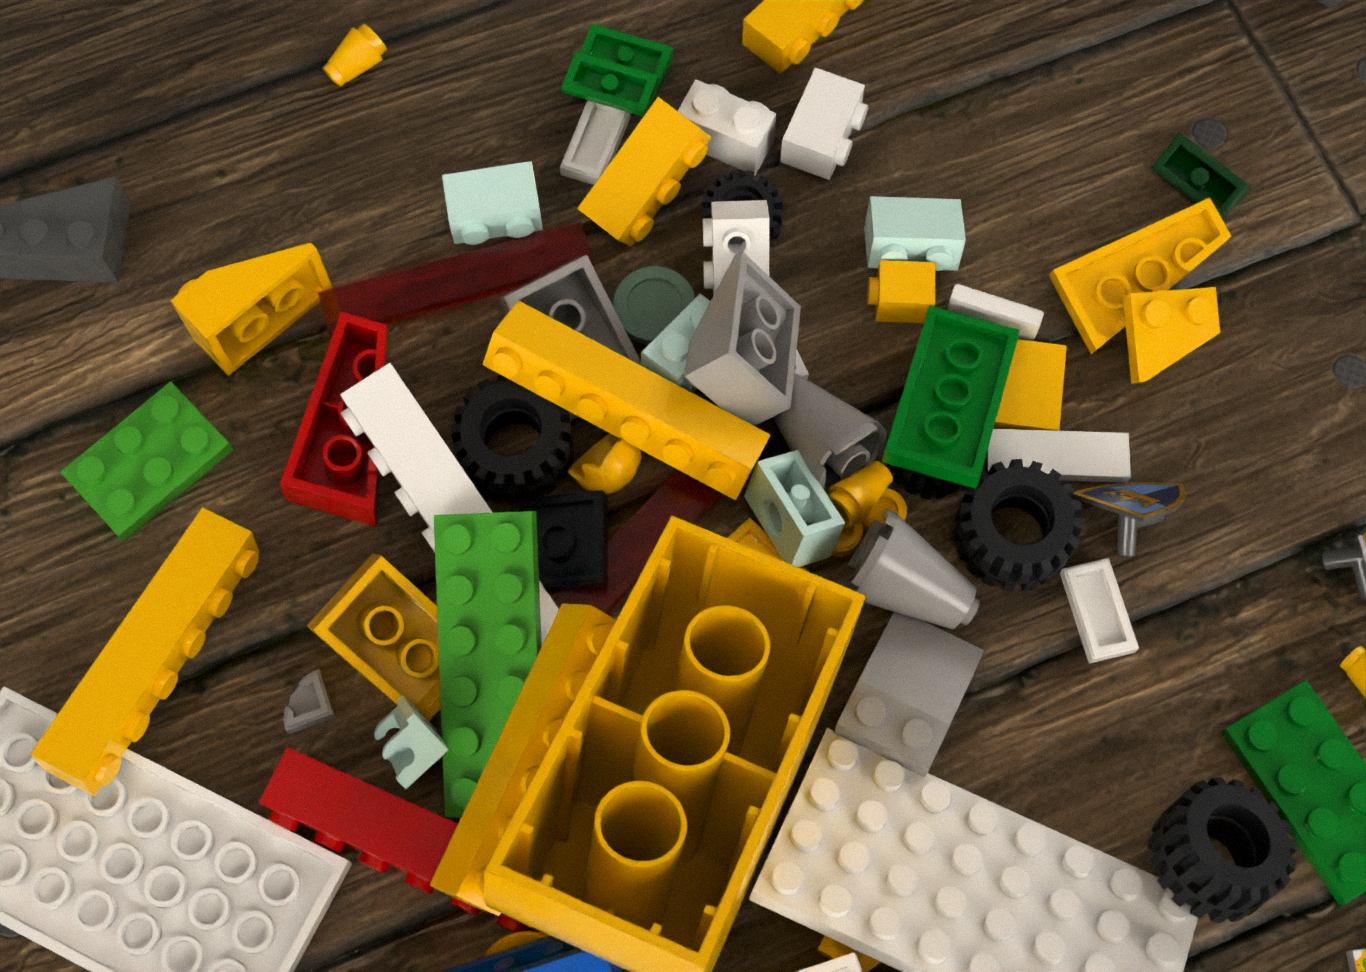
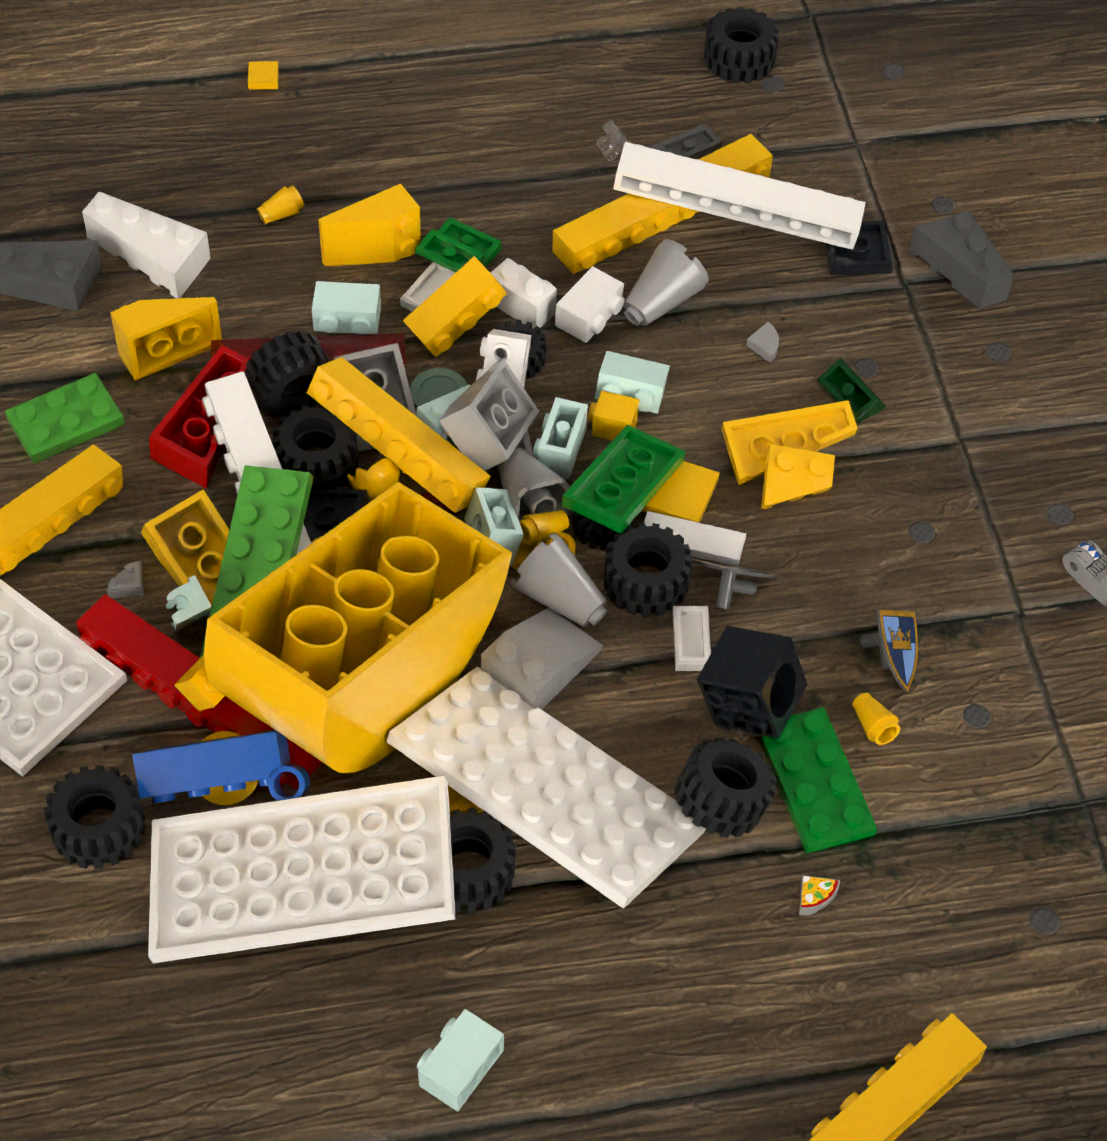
camera: 10 degrees right, 15 degrees down
white tile [947,284,1044,341] -> none
none -> white wedge [82,192,211,298]
none -> black tyre [245,331,331,418]
none -> yellow slope [318,184,421,266]
none -> light aqua brick [533,397,588,479]
none -> light grey cone [624,239,709,326]
none -> black brick [697,626,808,738]
none -> light grey tile [746,322,779,363]

